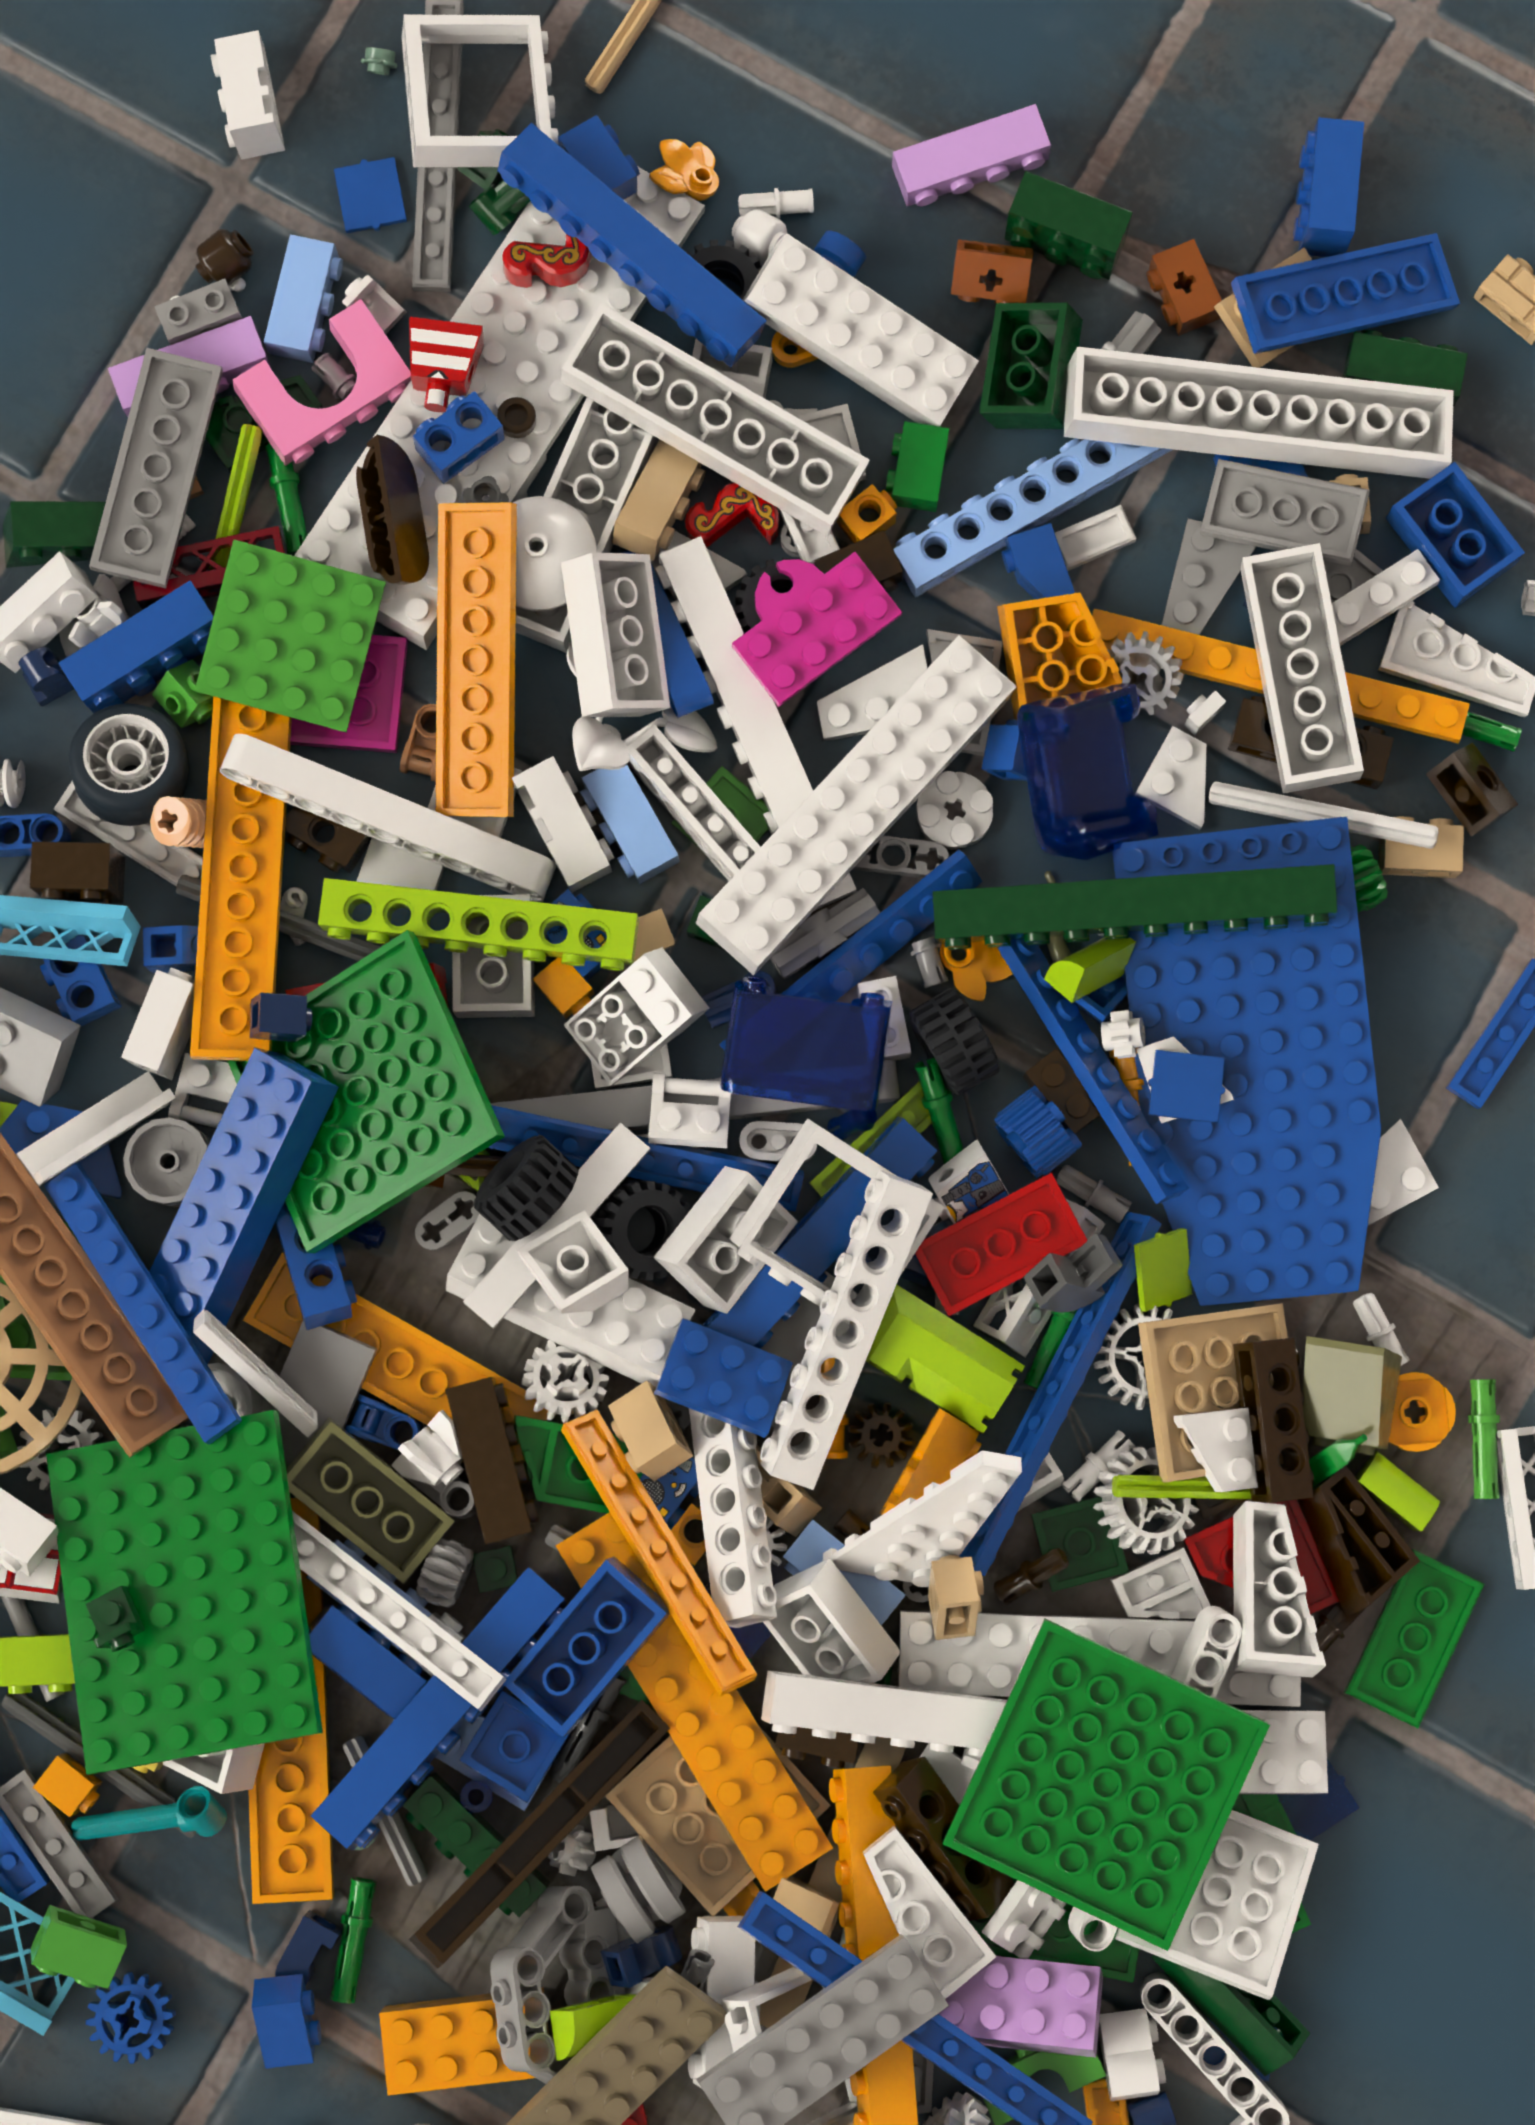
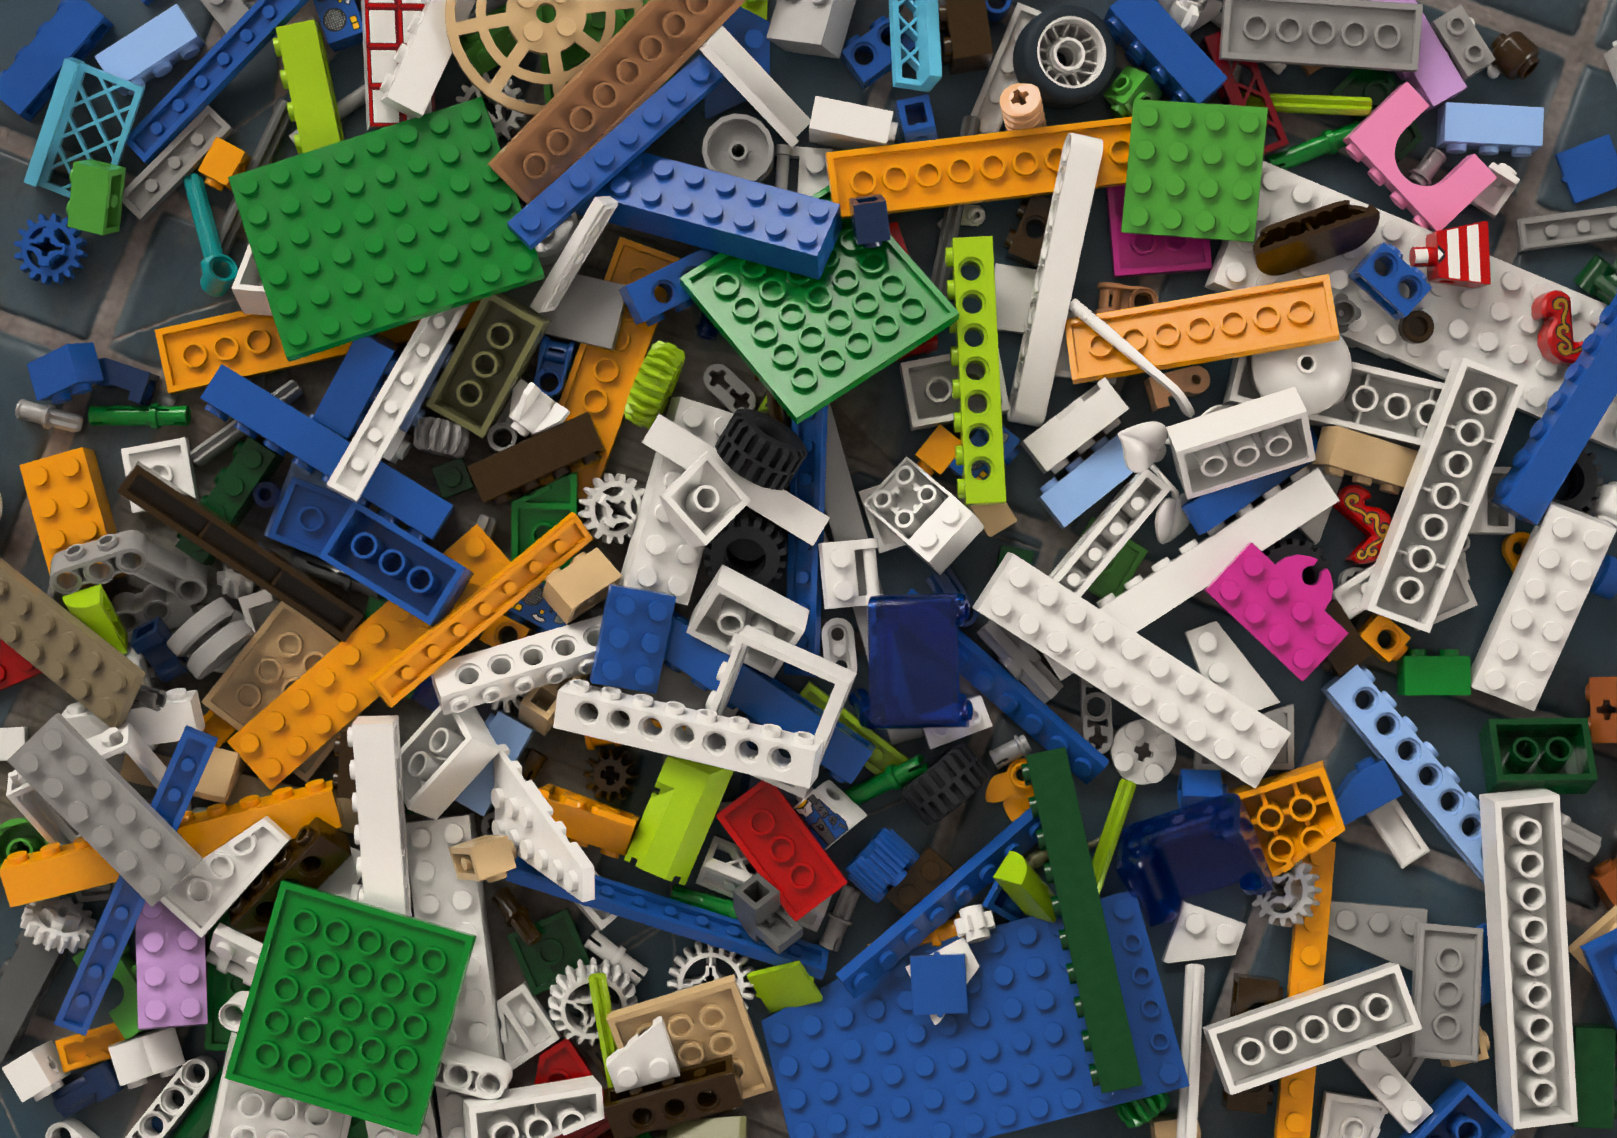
camera: 75 degrees right, 5 degrees up
dark green bracket [86,1586,145,1652] -> none
white plate [1184,691,1226,736] -> none
none -> light grey axle [15,399,83,432]
none -> white plate [121,437,199,514]
none -> lime gear [624,340,685,429]
none -> white piece [1069,298,1195,418]
none -> lime axle [1092,779,1136,895]
none -> light nougat leg [1144,366,1210,412]

